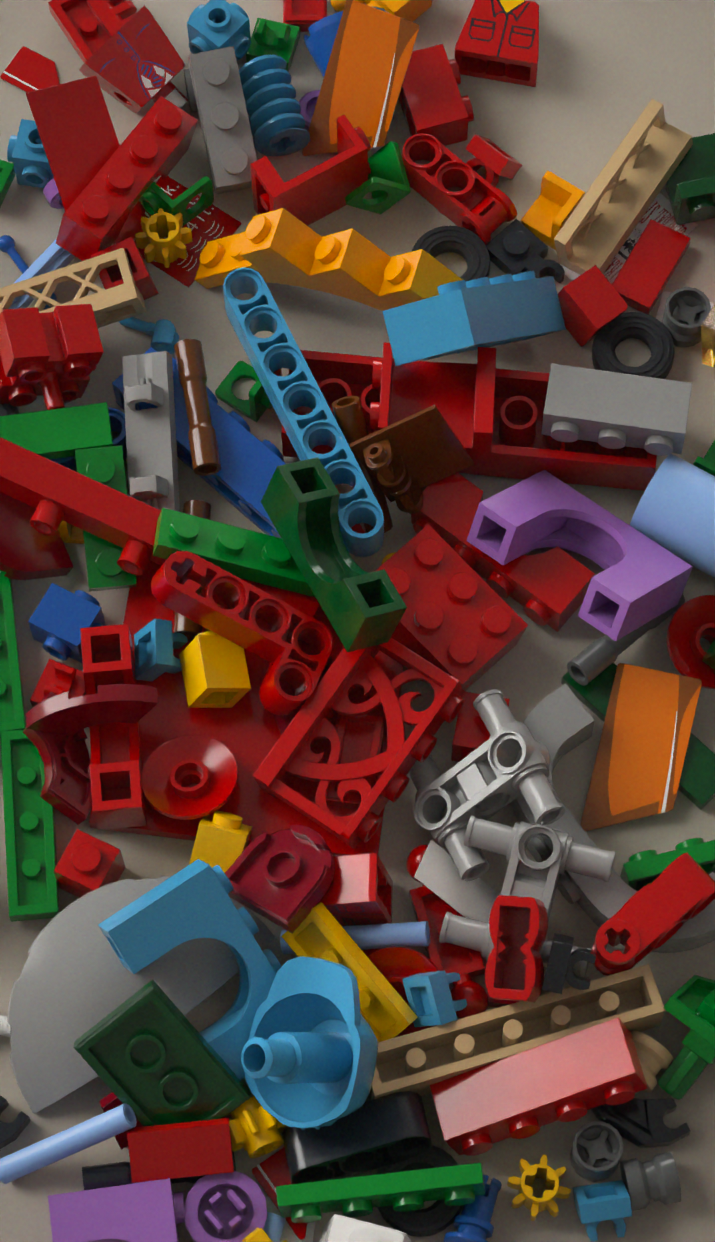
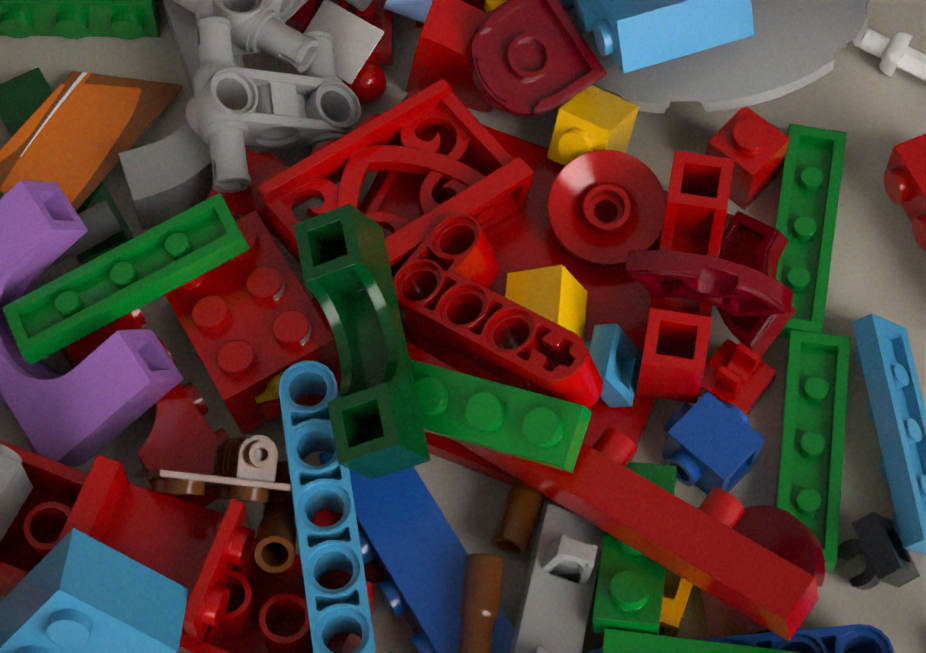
camera: 165 degrees left, 5 degrees down
none -> green plate [2,193,250,365]

